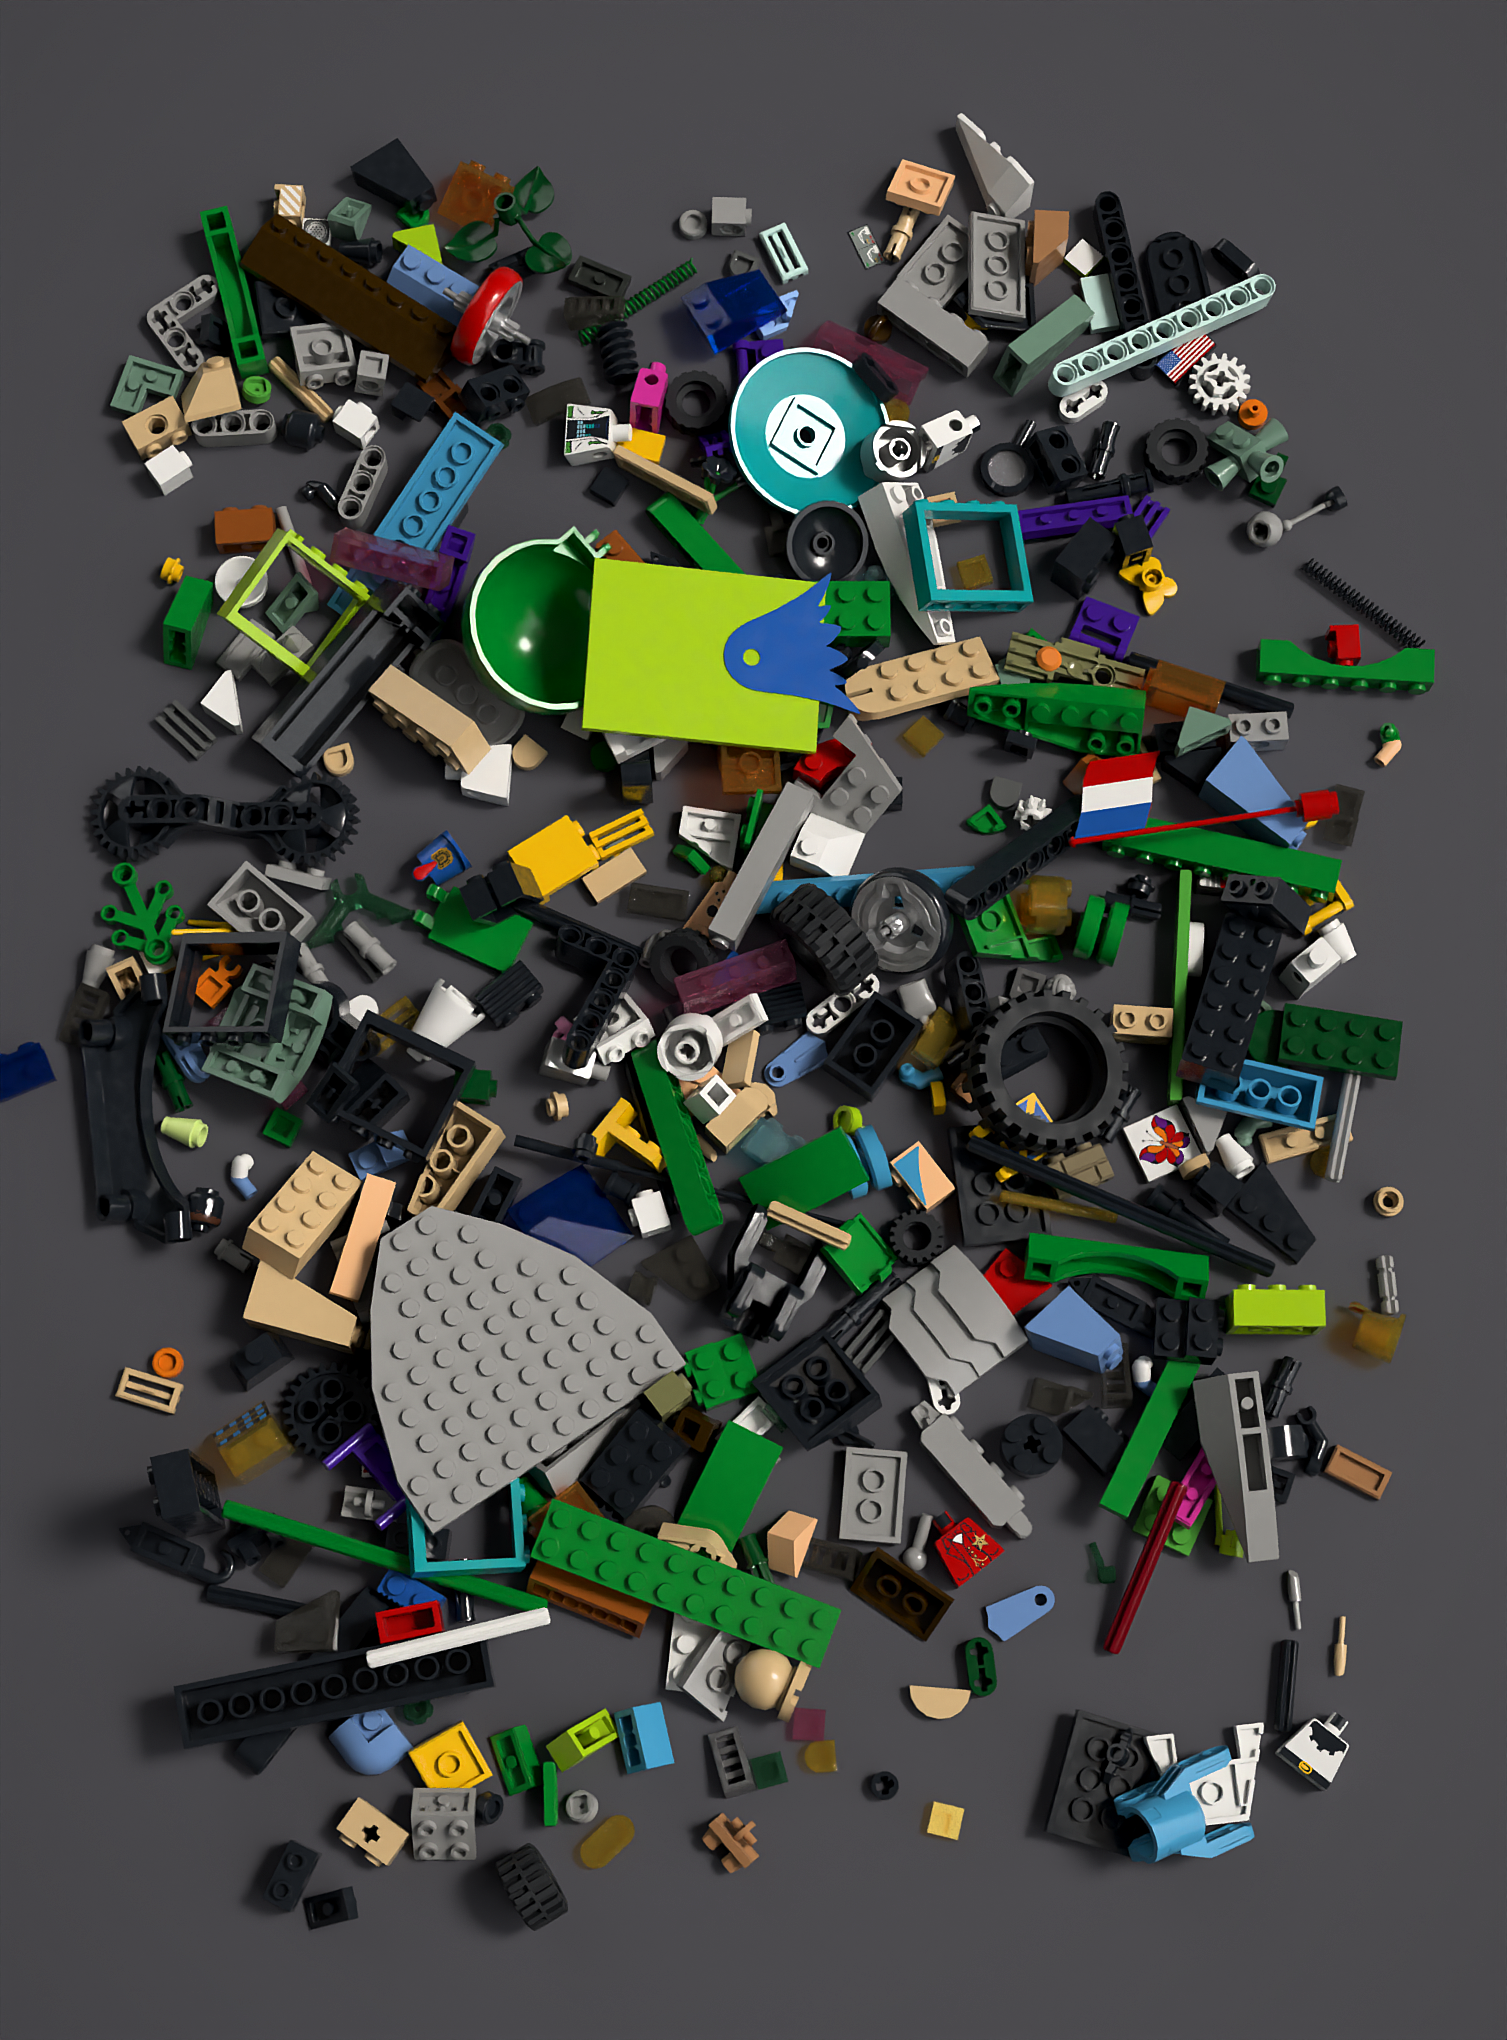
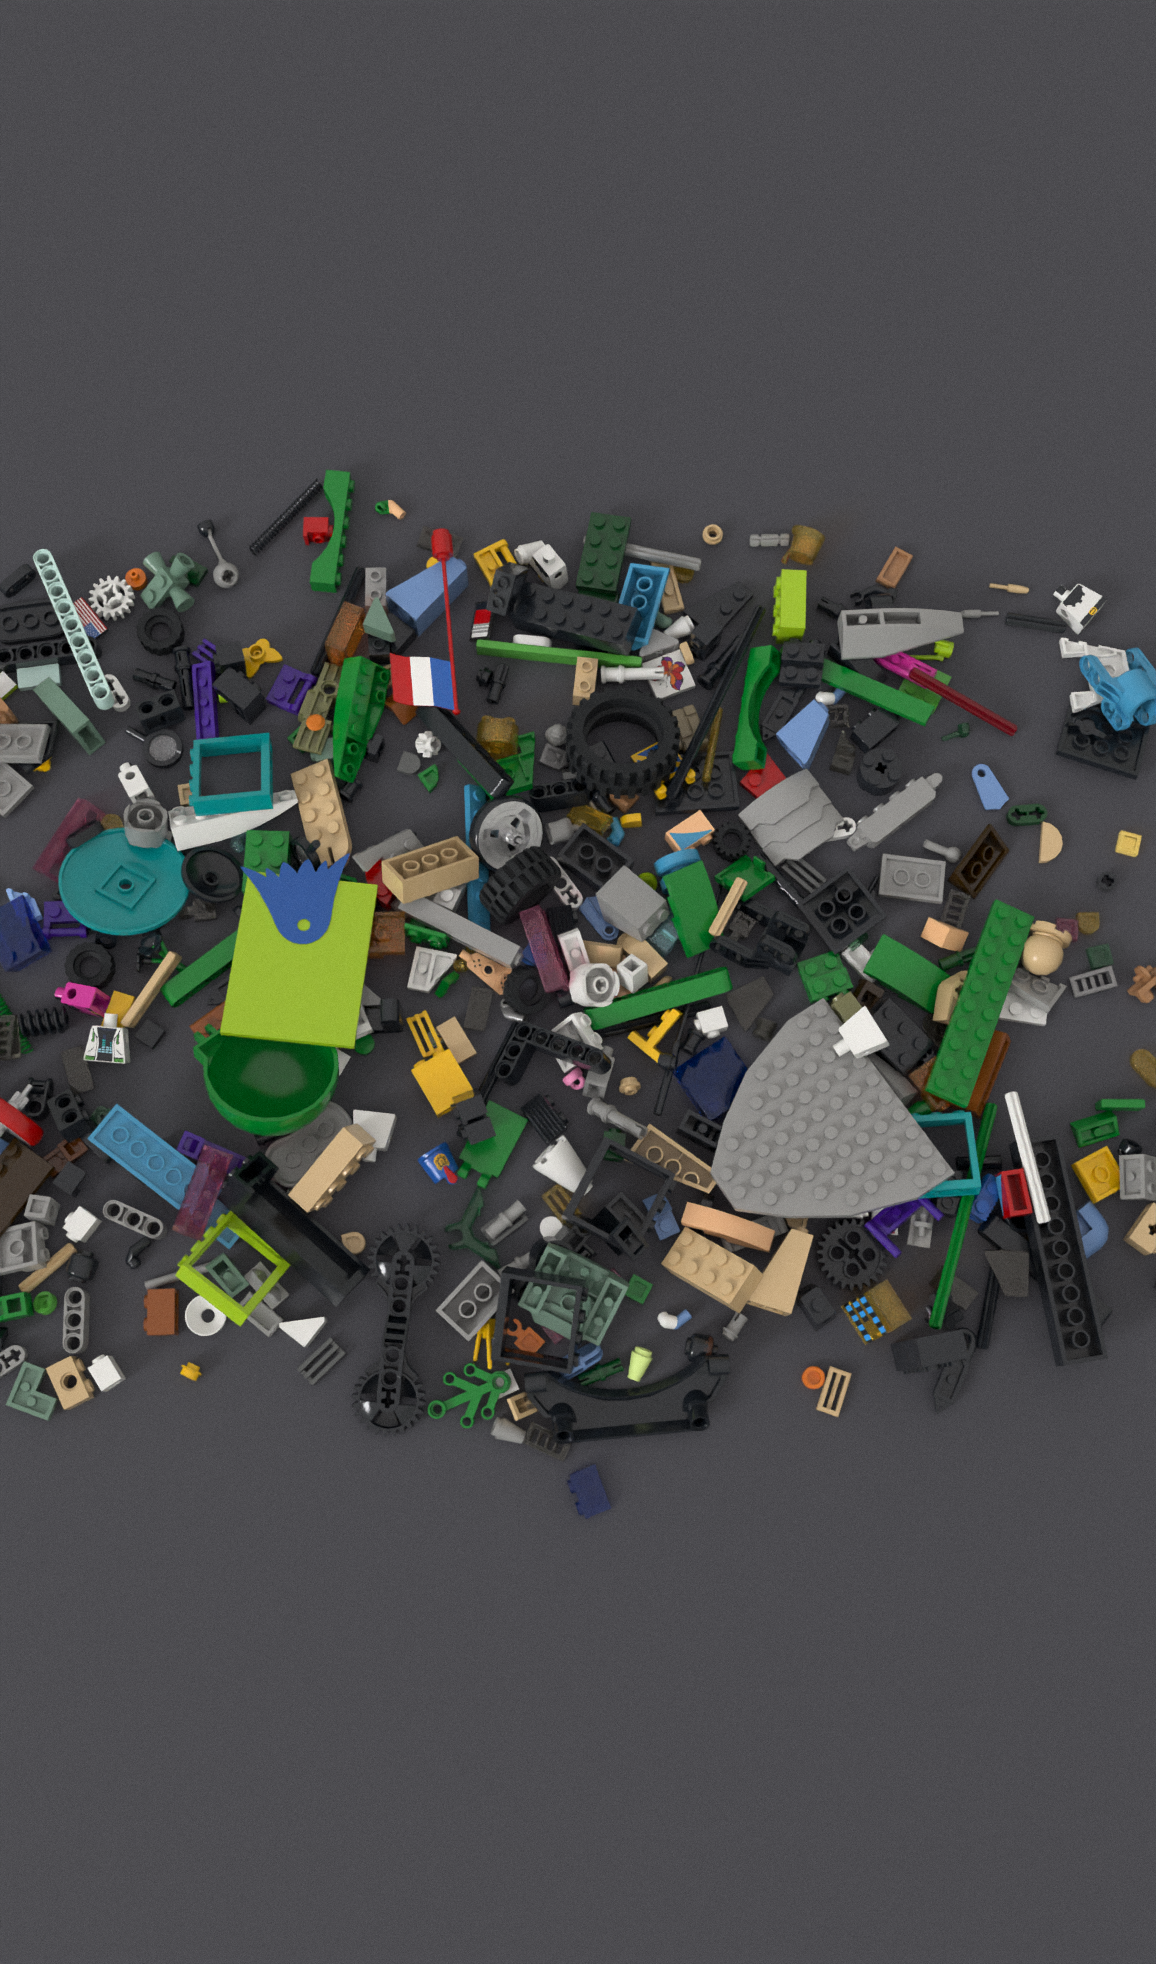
camera: 90 degrees left, 0 degrees up
green slope [163,576,214,670] -> none
tan slope [181,356,242,423] -> none
light grey plate [264,860,332,890] -> none
tan tile [512,734,548,770] -> none
lime slope [546,1708,619,1773] -> none
light grey tile [565,1790,598,1823] -> none
dark azure brick [614,1702,675,1774] -> none
dark purple tile [698,429,732,457] -> none
dark brown tile [864,315,892,345] -> none
light grey brick [877,277,989,378] -> none
clear yellow tile [903,715,944,758] -> none
red torso [932,1511,1005,1589] -> none
clear yellow tile [957,554,993,590] -> none
green wheel [1072,894,1130,967] -> none
green brick [1102,817,1342,903] -> none
none -> tan brick [382,836,479,904]
none -> light grey pin [587,1096,648,1140]
none -> light grey slope [596,866,670,942]
none -> white pin [601,665,664,684]
none -> white torso [833,1006,890,1059]

